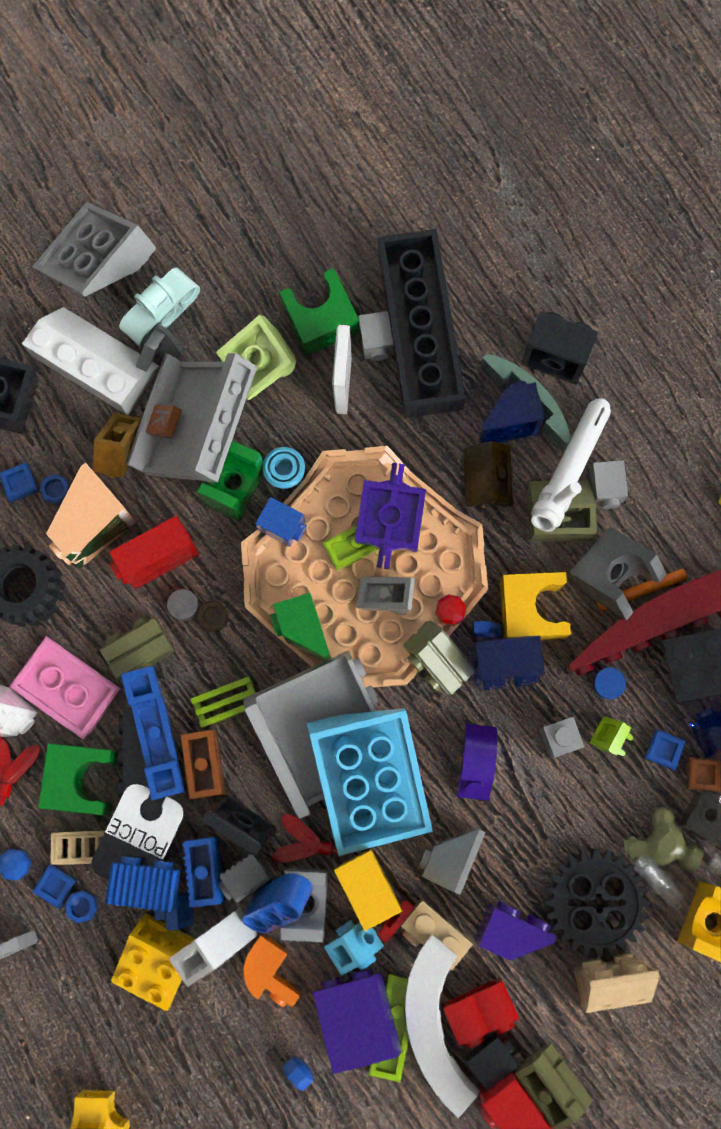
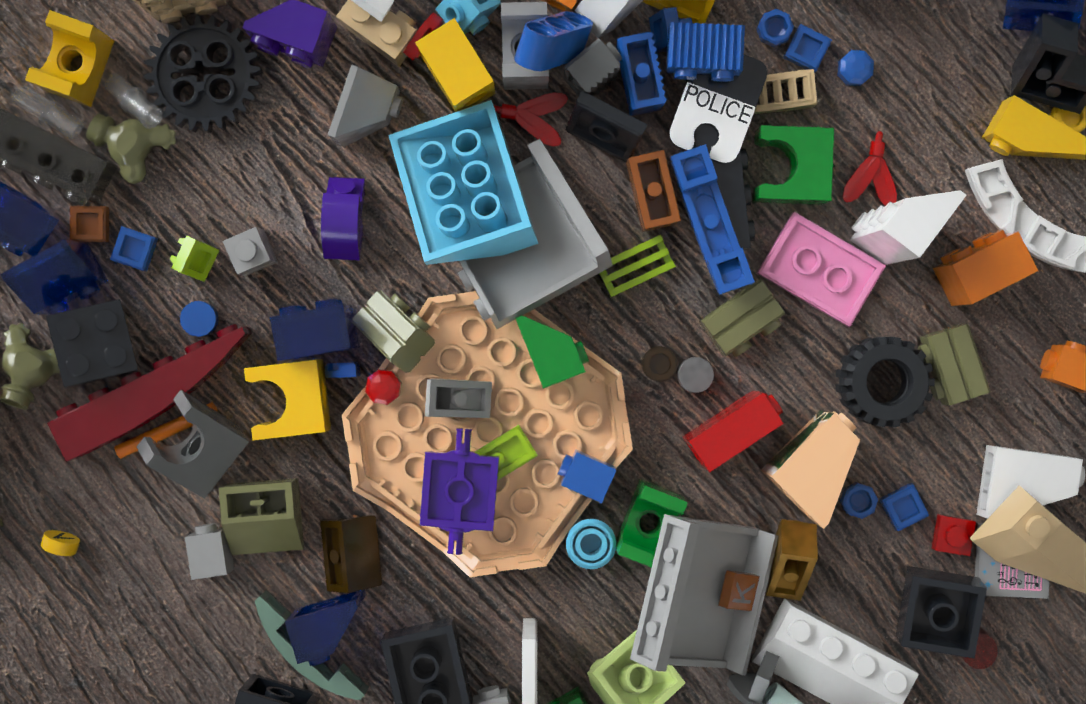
camera: 170 degrees right, 10 degrees up
white cylinder [531,398,611,532] -> none

